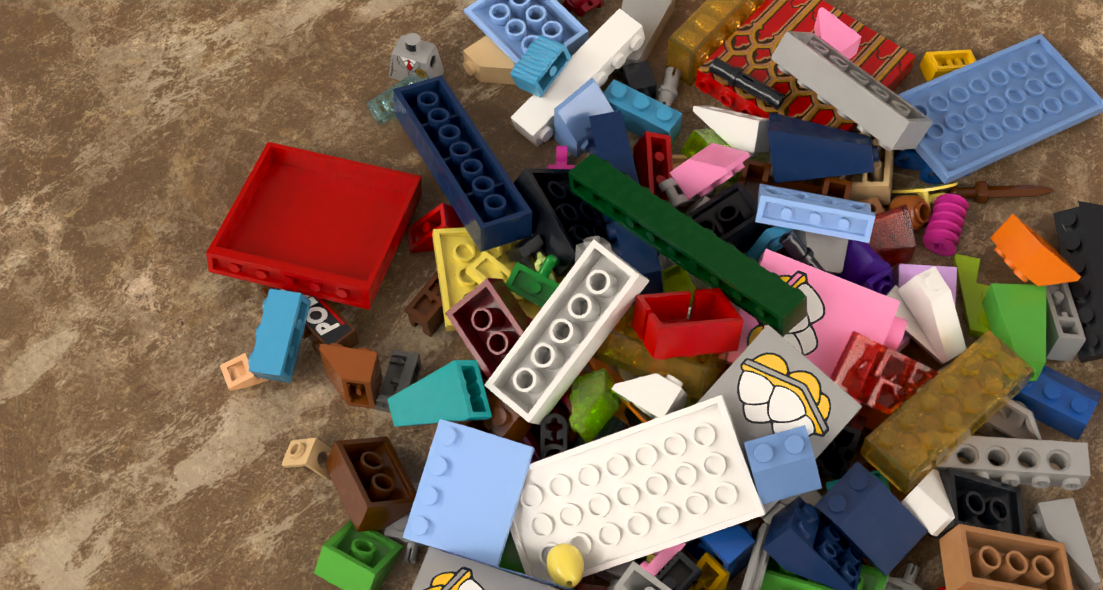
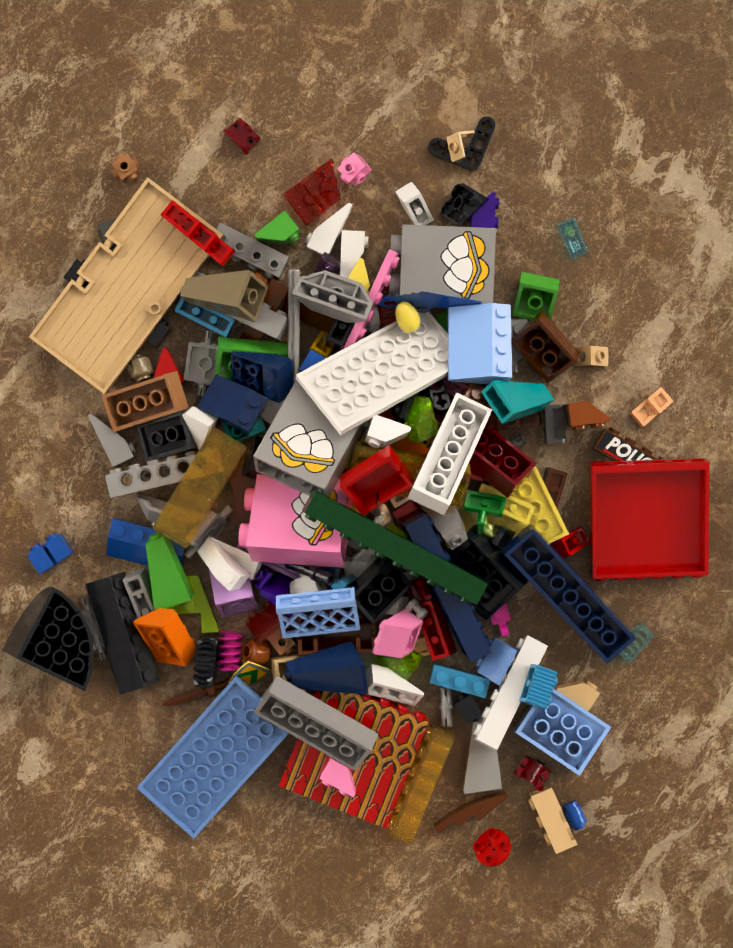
camera: 165 degrees right, 30 degrees up
dark azure brick [248,289,311,383] -> none
light grey torso [389,33,444,84] -> none
black pin [708,57,786,110] -> none
medium blue slope [744,425,822,505] -> none
clear red slope [830,331,939,416] -> none
yellow slope [919,49,977,82] -> none
none -> black gear [193,636,218,689]

